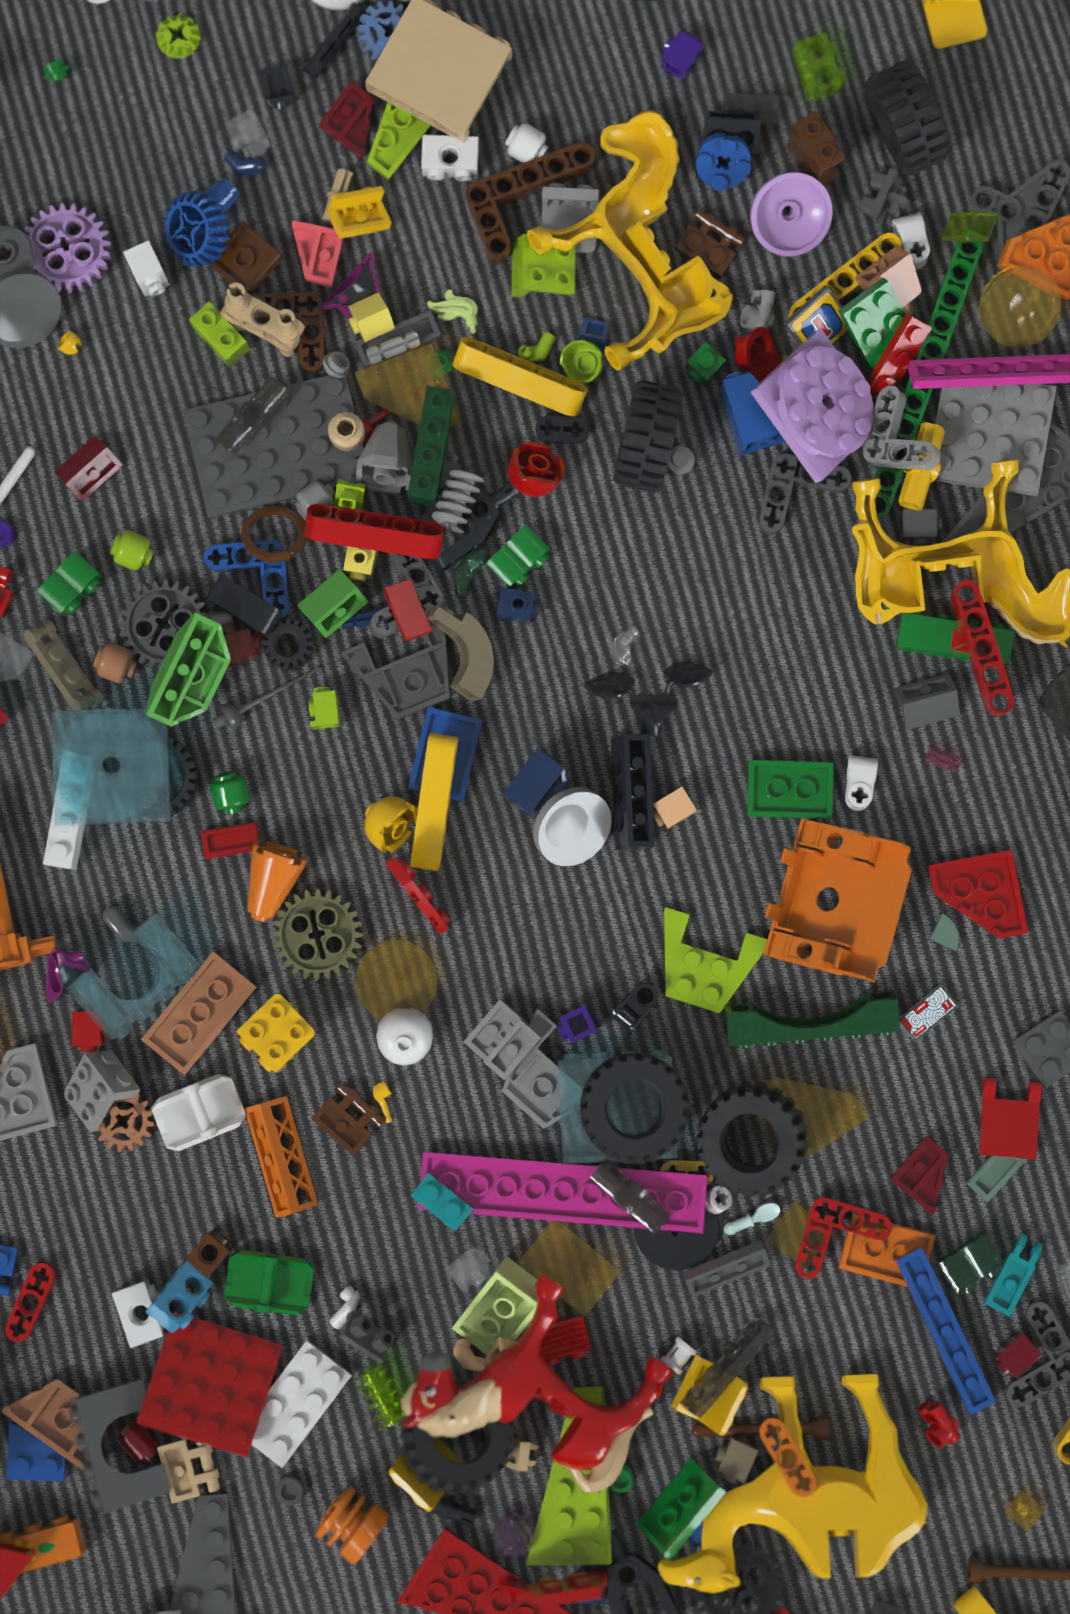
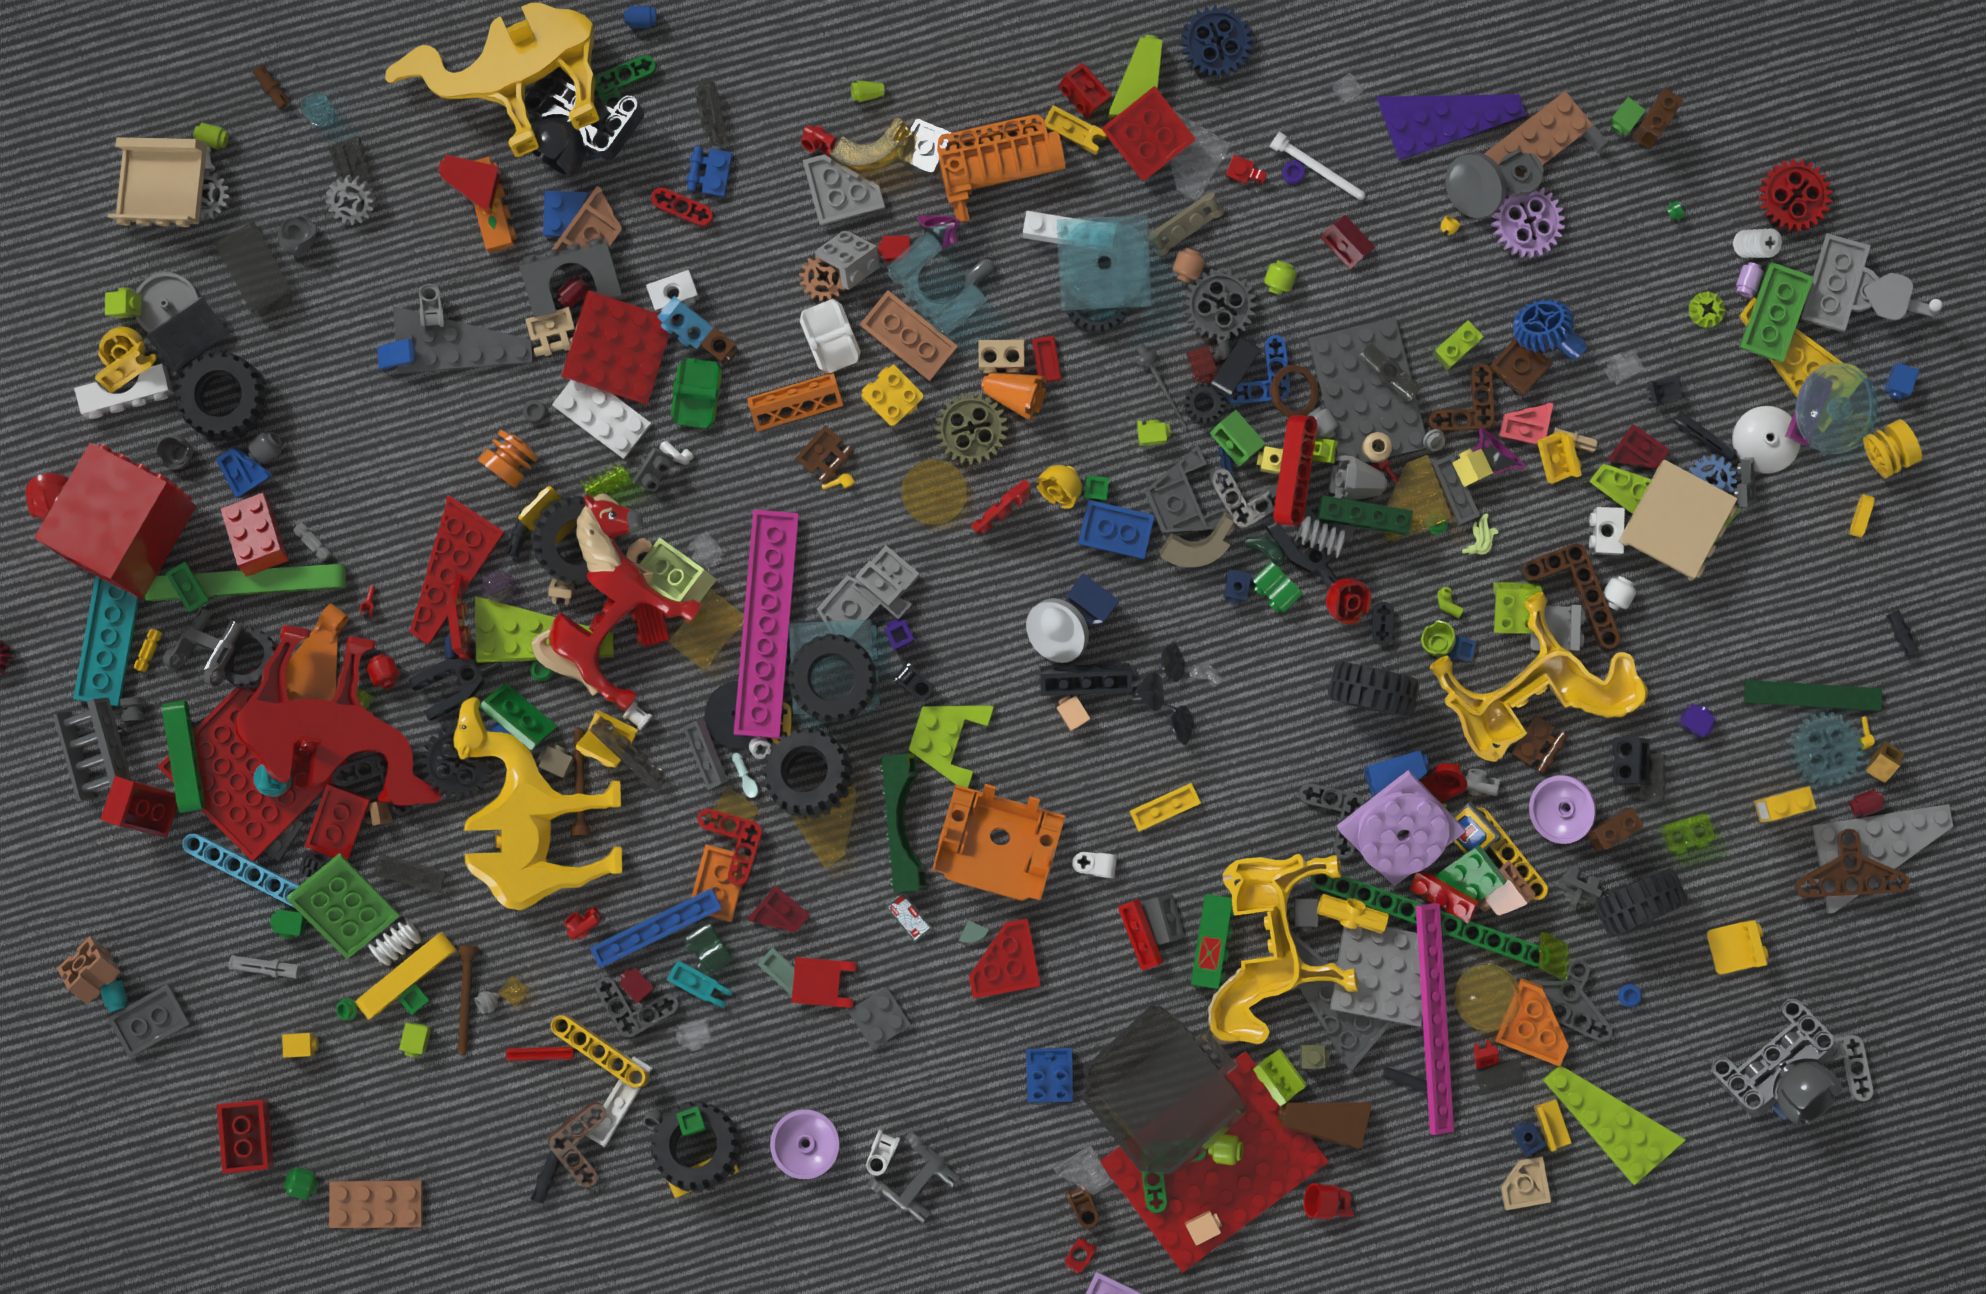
camera: 90 degrees right, 0 degrees up
green brick [37,551,103,616] -> none
white brick [123,240,170,297] -> none
bright green wedge [145,612,231,727] -> none
green head [210,771,250,814] -> none
tan piece [220,283,305,357] -> none
dark blue arm [224,149,266,177] -> none
light grey axle [366,331,420,364] -> none
white cylinder [376,1008,433,1066] -> none
red tile [383,579,432,642] -> none
yellow beam [410,733,458,871] -> none
teal plate [411,1173,473,1231] -> none
yellow beam [453,337,588,416] -> none
clear smoke piece [590,1159,671,1234] -> none
light grey plate [668,446,695,474] -> none
green brick [685,342,726,388] -> none
blue plate [696,133,751,191] -> none
green plate [747,760,834,820] -> none
orange beam [759,1418,817,1497] -> none
light grey beam [863,385,941,470] -> none
white piece [892,212,930,270] -> none
clear pink piece [925,748,961,772] -> none
red beam [950,580,1014,717] -> none
none -> light grey plate [475,991,500,1014]
none -> tan brick [979,340,1024,374]
none -> green plate [1084,475,1109,501]
none -> red plate [1118,899,1163,971]
none -> yellow plate [1129,783,1201,832]
none -> blue plate [1618,984,1641,1007]

